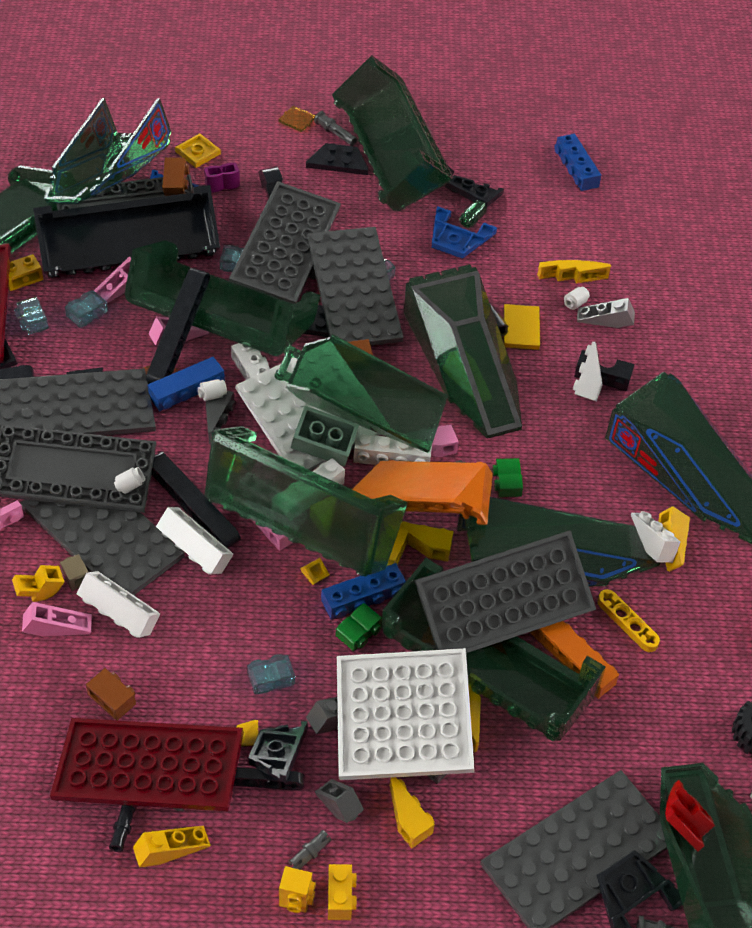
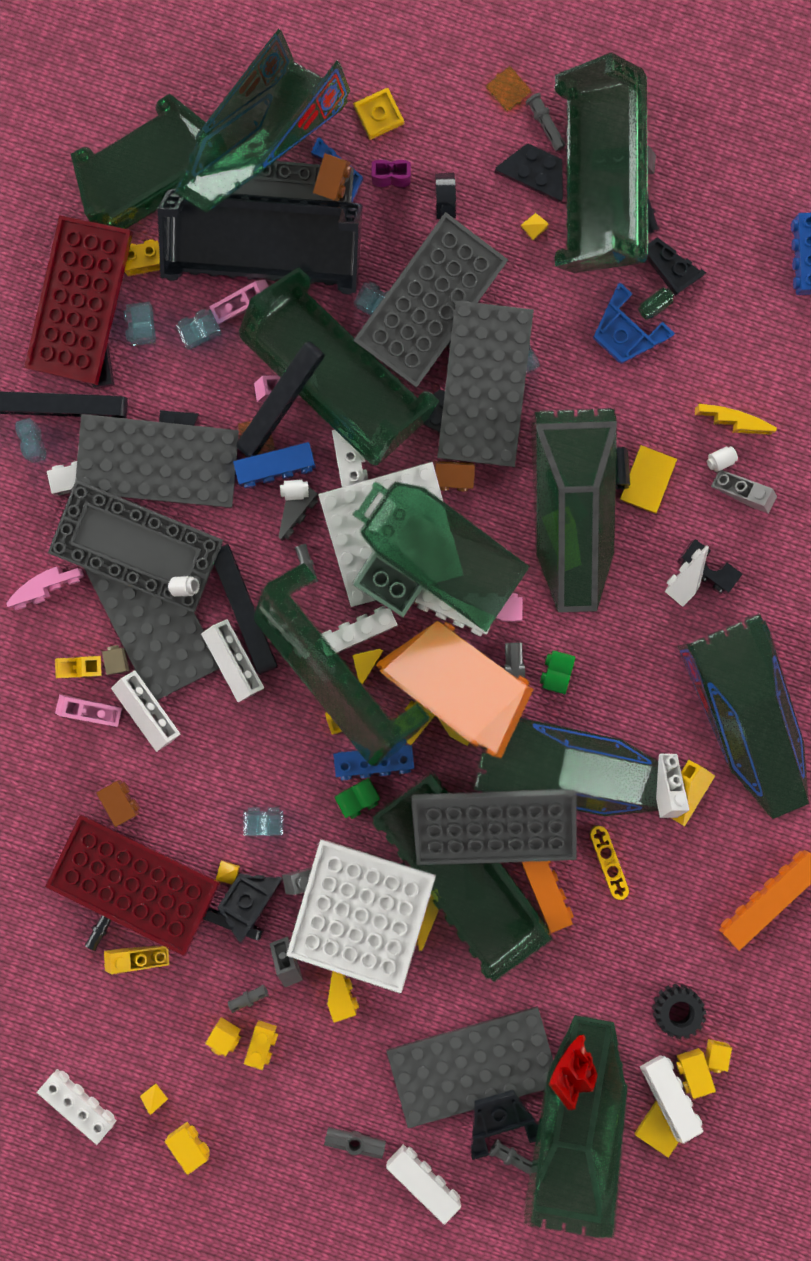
camera: 25 degrees right, 35 degrees up
none -> yellow slope [521,213,549,240]

